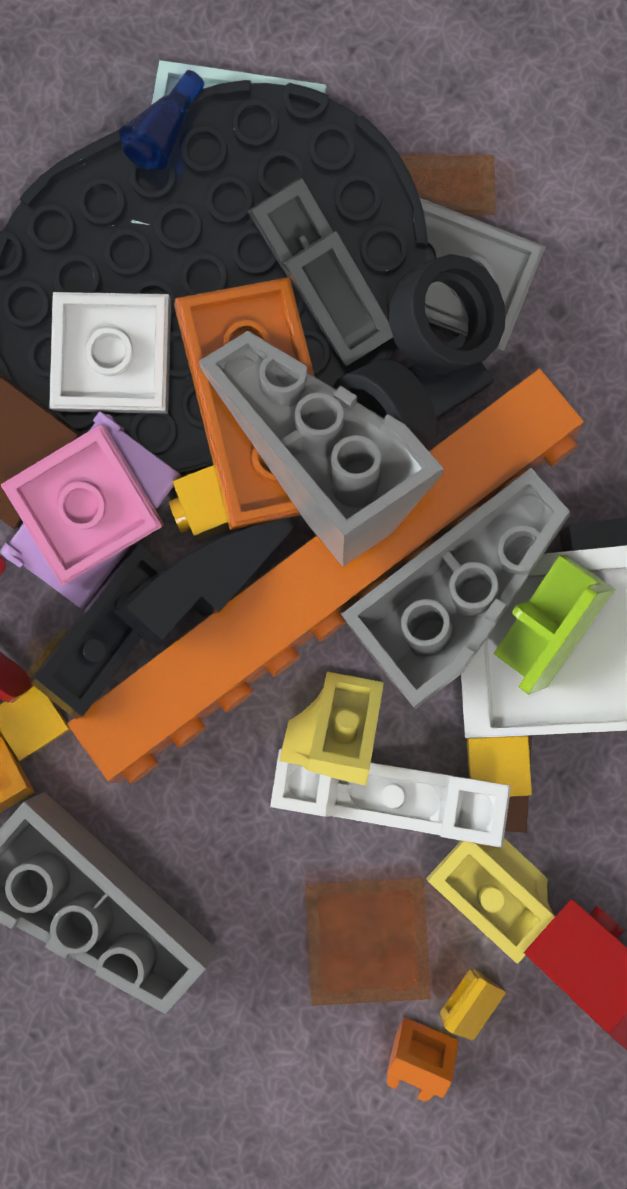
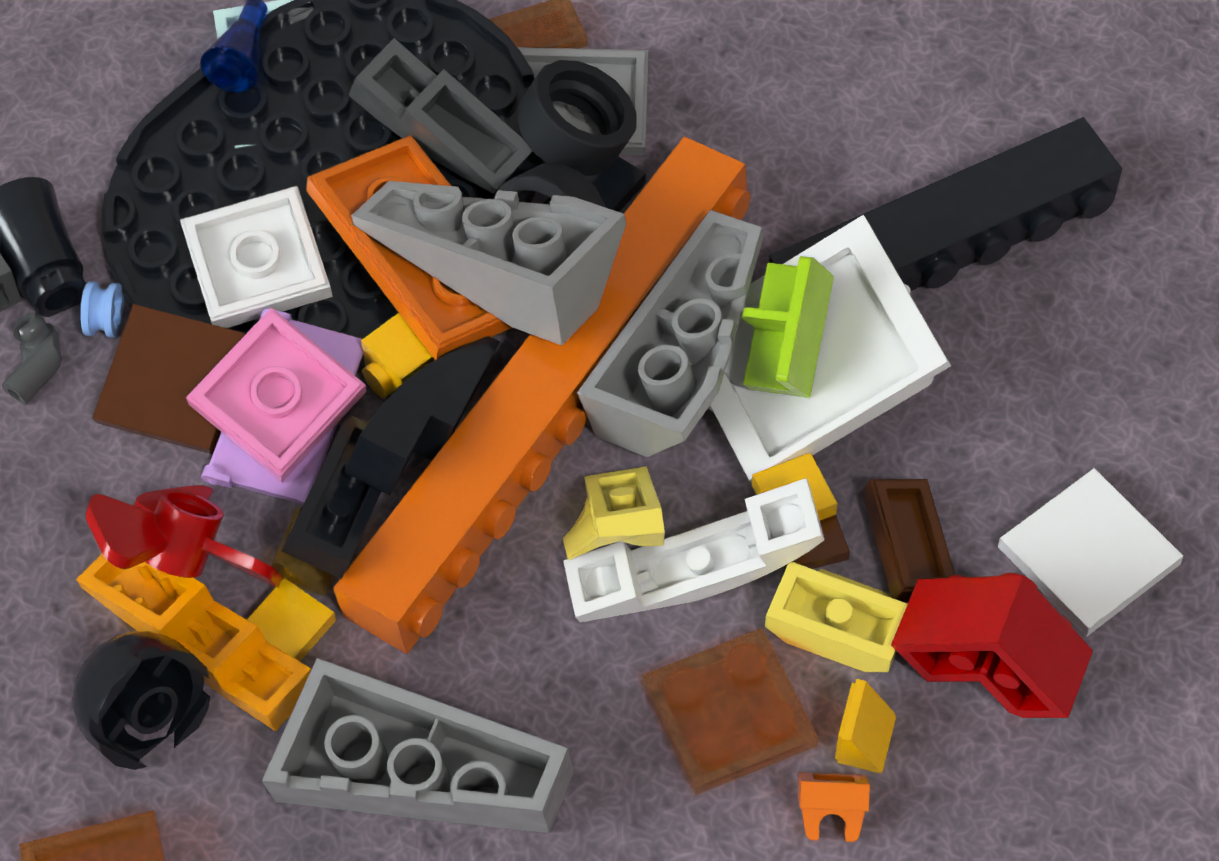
camera: 20 degrees left, 25 degrees down
none -> reddish brown tile [862,479,955,602]

